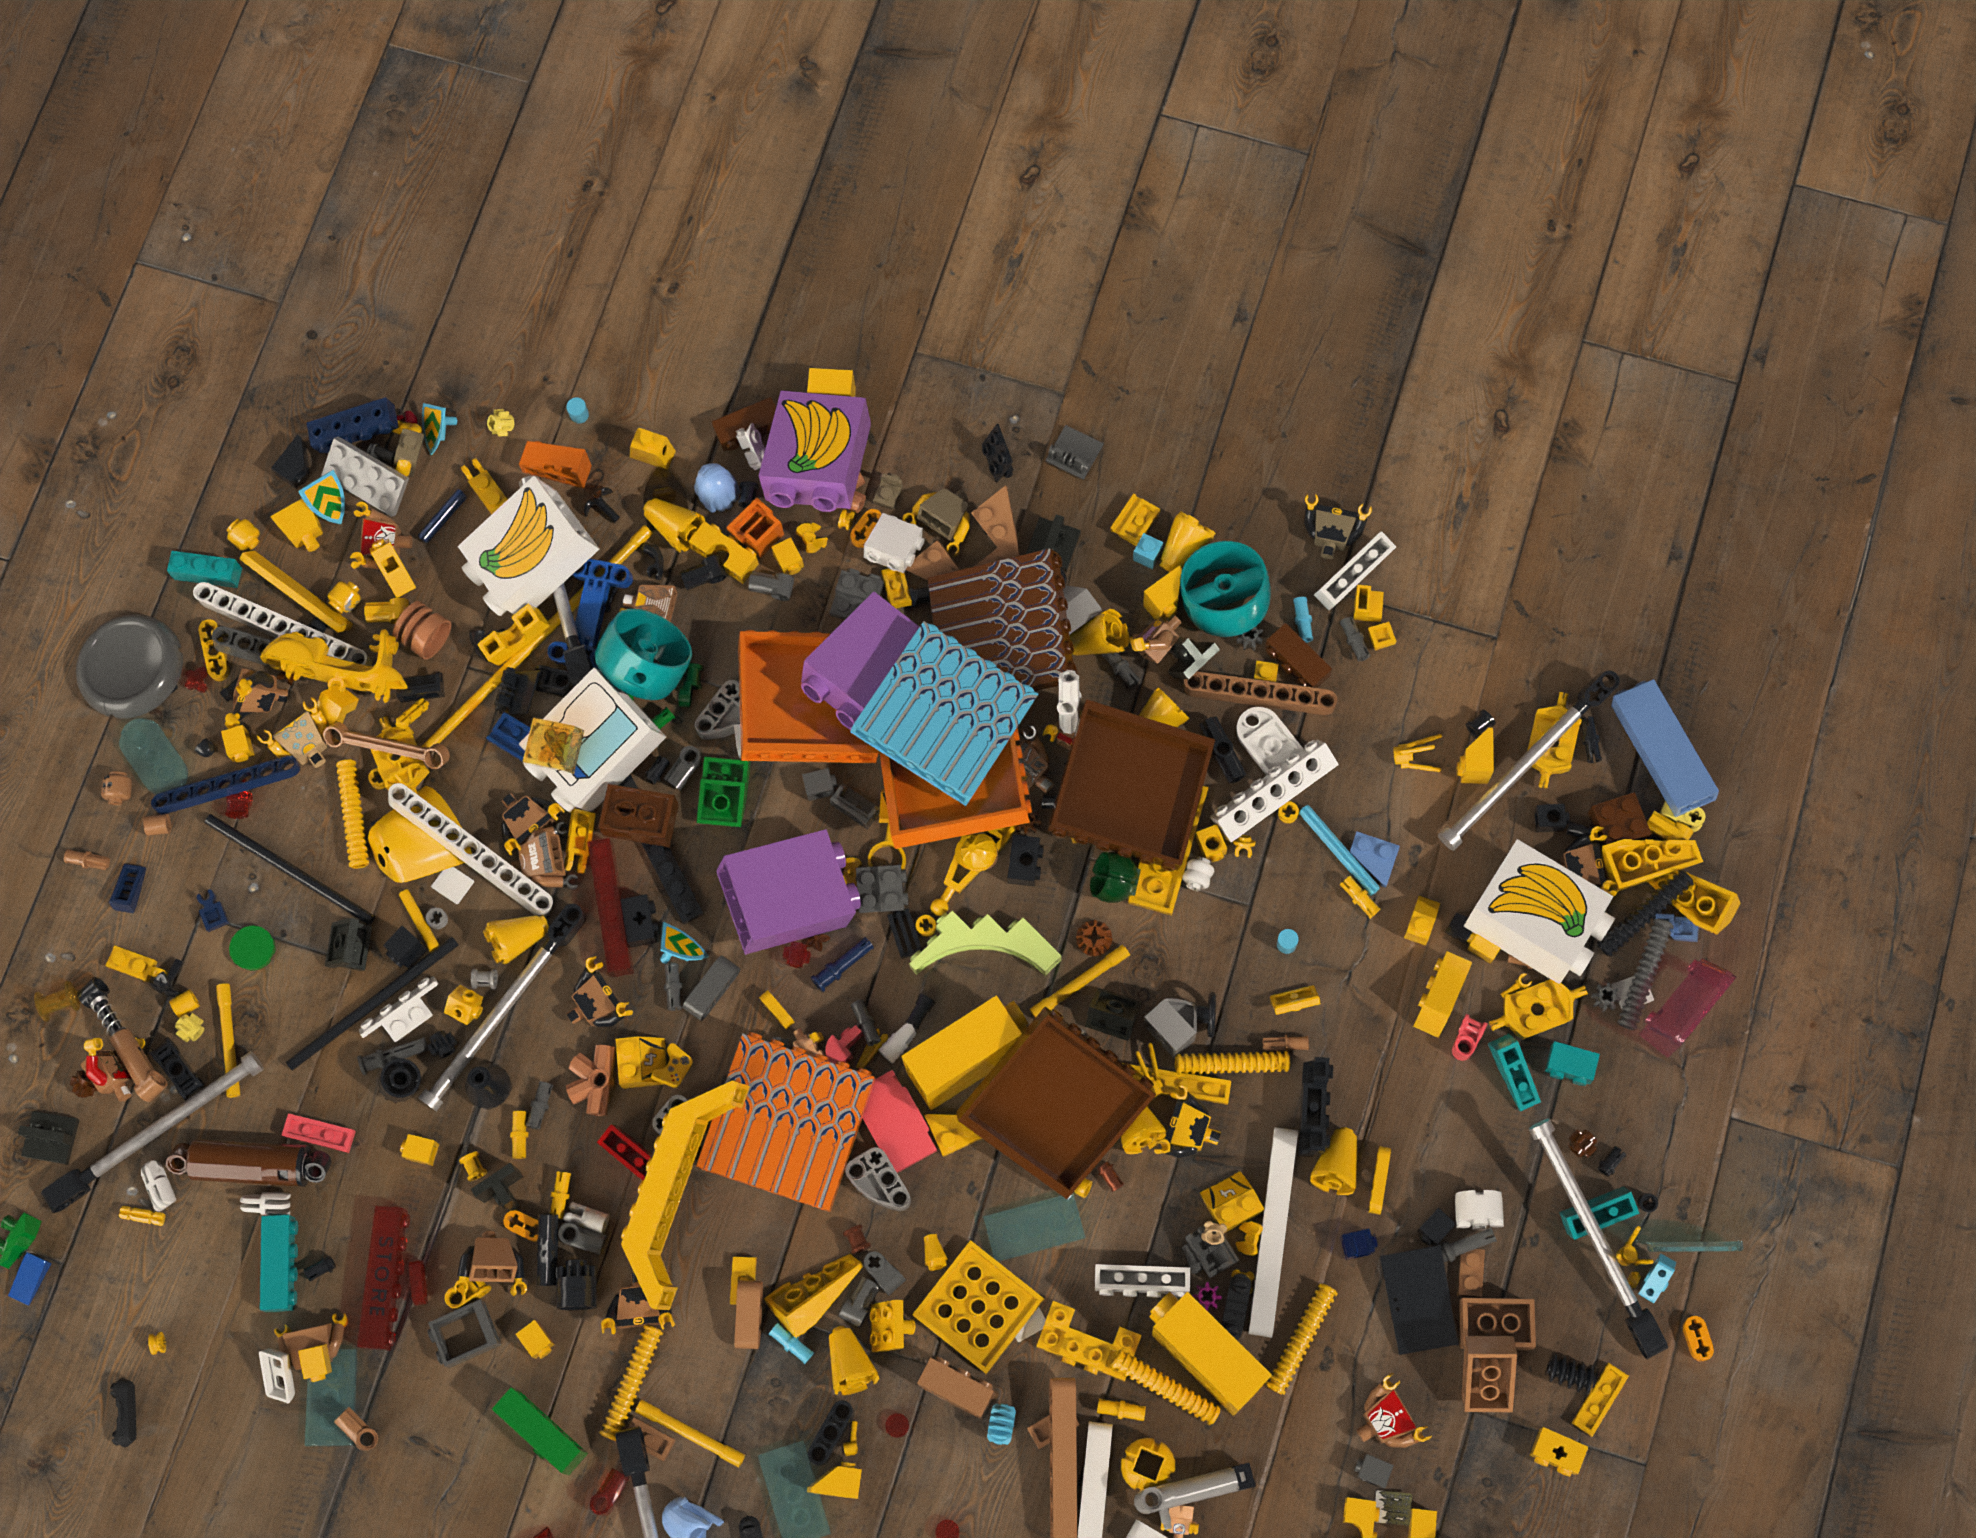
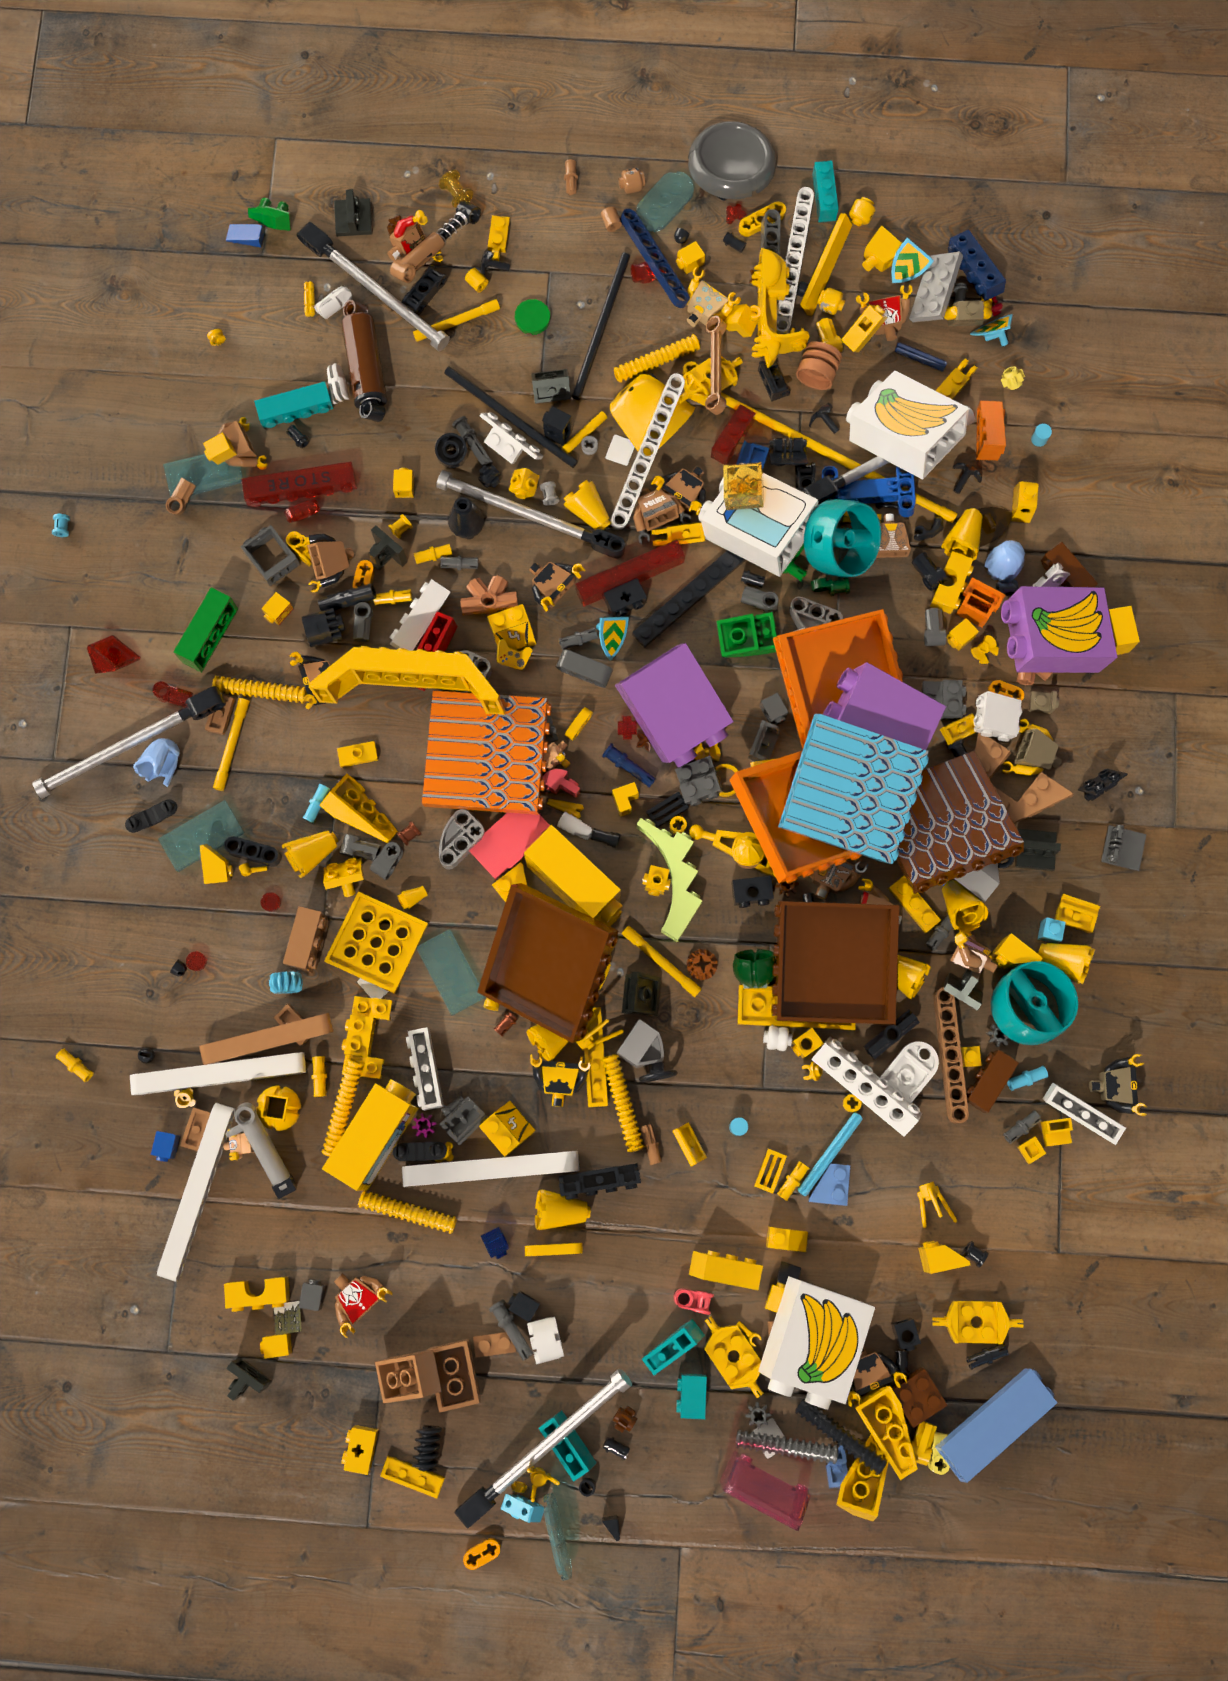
camera: 70 degrees right, 5 degrees up
dark blue slope [109,864,146,913] -> none
black piece [110,1378,137,1447] -> none
light yellow gear [175,1013,204,1042] -> none
dark blue plate [197,889,230,932] -> none
torso [225,668,288,729] -> none
white piece [259,1349,295,1403] -> none
black slope [271,435,310,489] -> none
coral plate [281,1113,356,1153] -> none
yellow axle [395,698,429,730] -> none
yellow arch [477,603,550,666] -> none
white hinge [563,1202,610,1234] -> none
reddish brown piece [598,784,679,848] -> none
medium nougat beam [735,1280,763,1349] -> none
yellow bush [838,509,855,531] -> none
dark grey pin [851,1000,881,1046] -> none
white piece [1057,670,1082,734] -> none
tan plate [1201,1221,1227,1245] -> none
yellow piece [1236,1222,1263,1256] -> none
black container [1380,1244,1460,1355] -> none
flat silver piece [1438,671,1620,851] -> none
none -> white brick [390,579,450,651]
none -> black slope [602,1515,620,1541]
none -> yellow piece [612,782,639,817]
none -> yellow brick [642,865,671,896]
none -> clear red arch [711,404,756,466]
none -> yellow tile [754,1149,787,1194]
none -> yellow plate [888,876,941,933]

